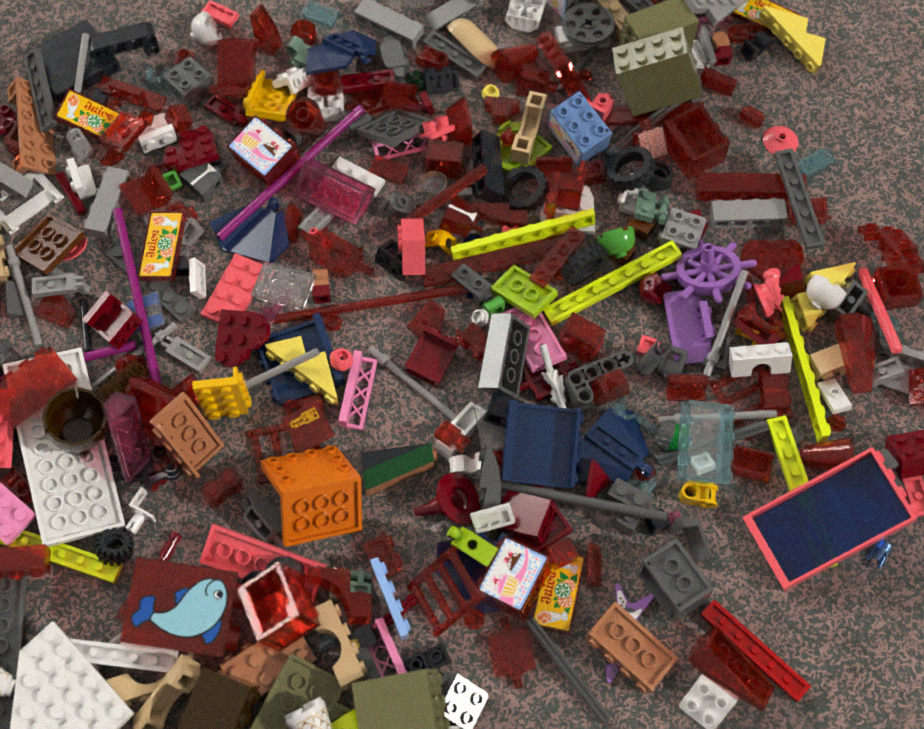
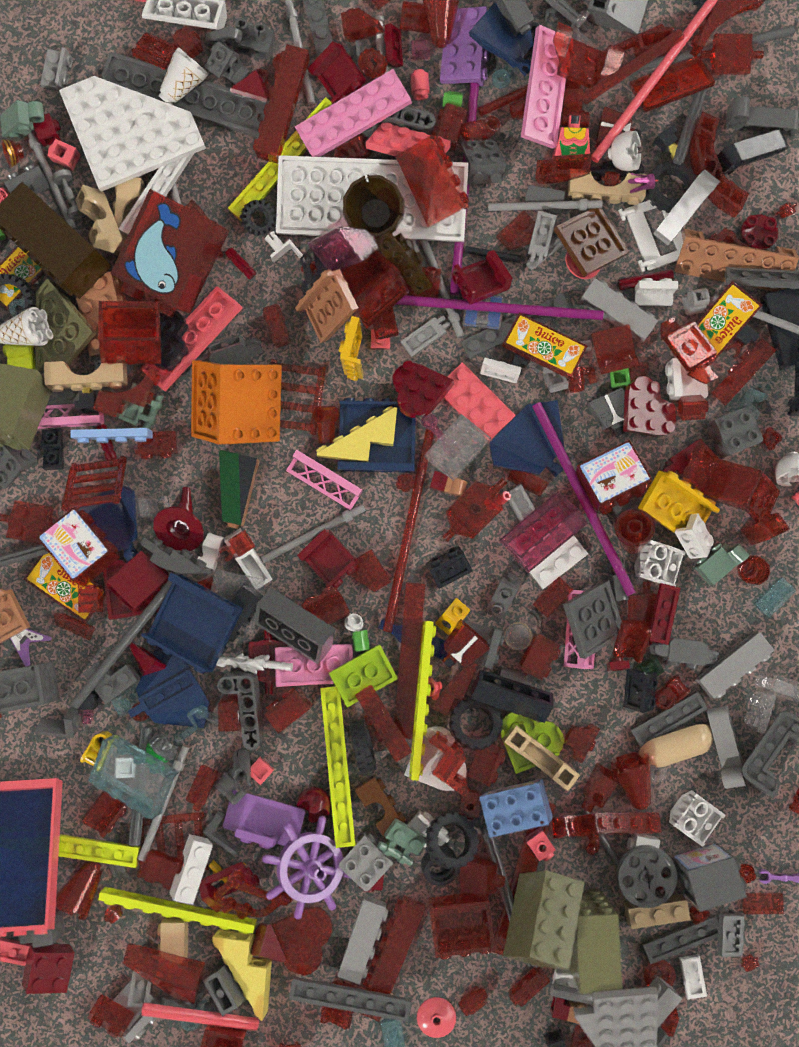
camera: 115 degrees right, 20 degrees up
light grey bar [245,348,320,388] -> none
clear red tile [281,401,335,453] -> none
dark blue panel [306,30,377,75] -> none
clear red bracket [311,70,341,96] -> none
coral plate [329,348,353,371] -> none
clear red axle [395,164,488,230] -> none
coral wedge [398,219,425,275] -> none
coral hips [419,116,456,148] -> none
clear red slope [445,97,473,149] -> none
lime torso [447,525,498,567] -> none
dark grey bracket [452,263,492,307] -> none
white plate [470,502,515,534] -> none
light yellow plate [482,85,499,102] -> none
clear red plate [500,127,516,148] -> none
bright green cylinder [597,226,635,258] -> none
light grey bar [702,270,748,377] -> none
coral piece [753,268,784,318] -> none
white cylinder [806,274,846,310] -> none
white plate [817,378,852,414] -> none

